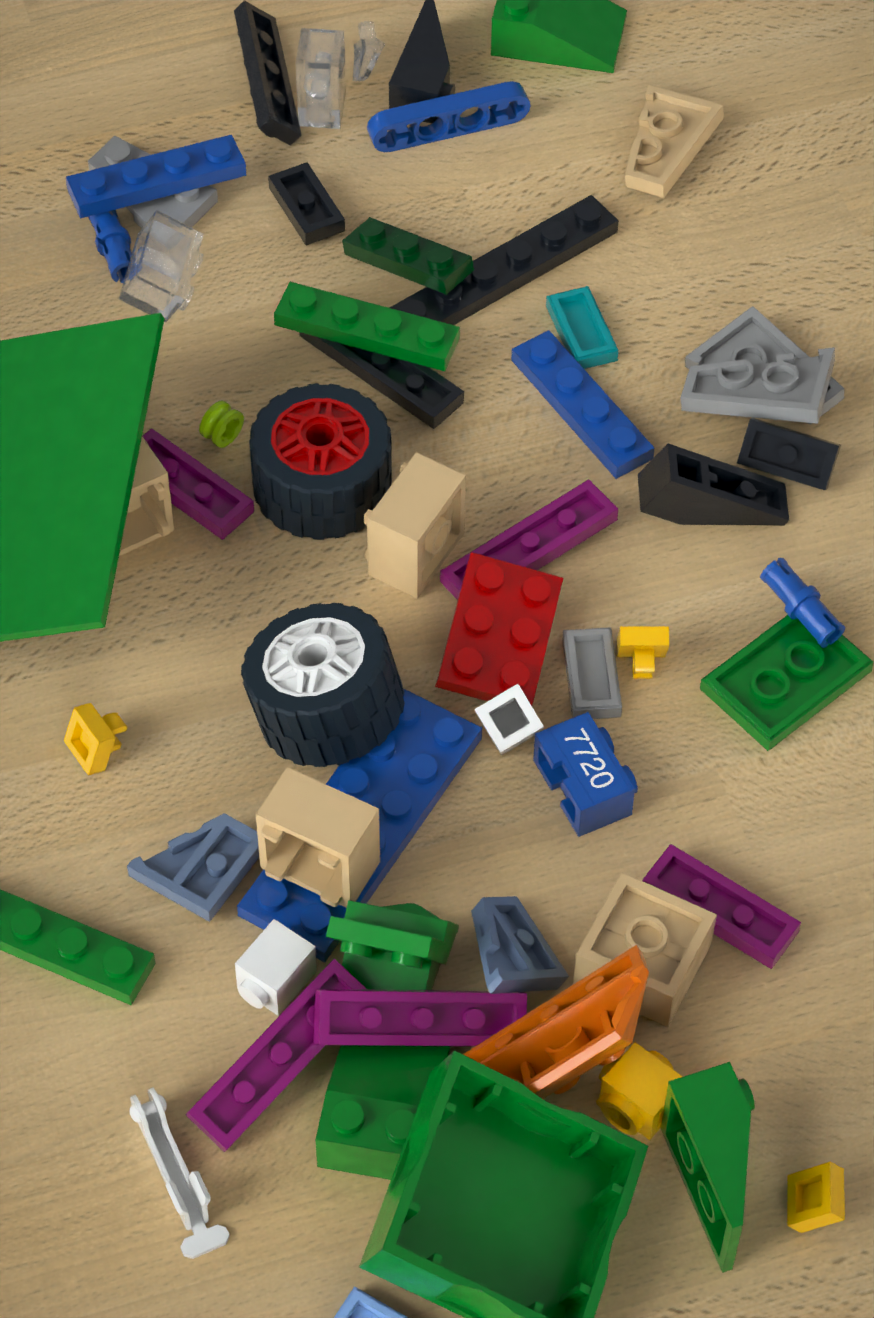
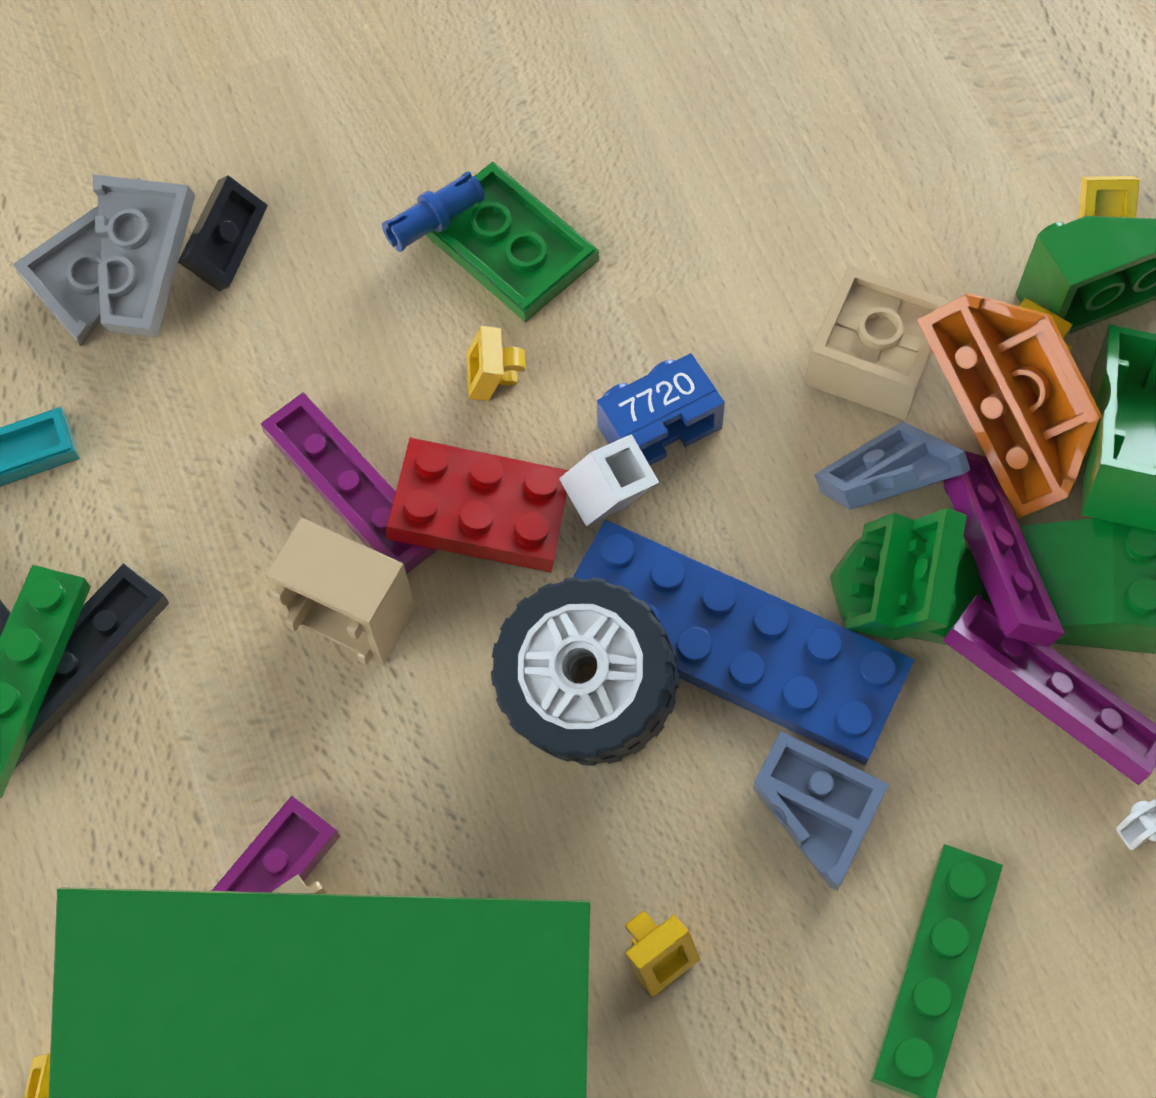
camera: 90 degrees left, 10 degrees up
lime bush [199,400,244,448] -> none
white brick [235,919,317,1016] -> none
black wheel [249,383,392,540] -> none
tan container [256,767,380,908] -> none
blue plate [511,330,655,479] -> none
light grey tile [562,627,622,719] -> none
black slope [638,443,789,526] -> none
magenta plate [642,844,801,969] -> none

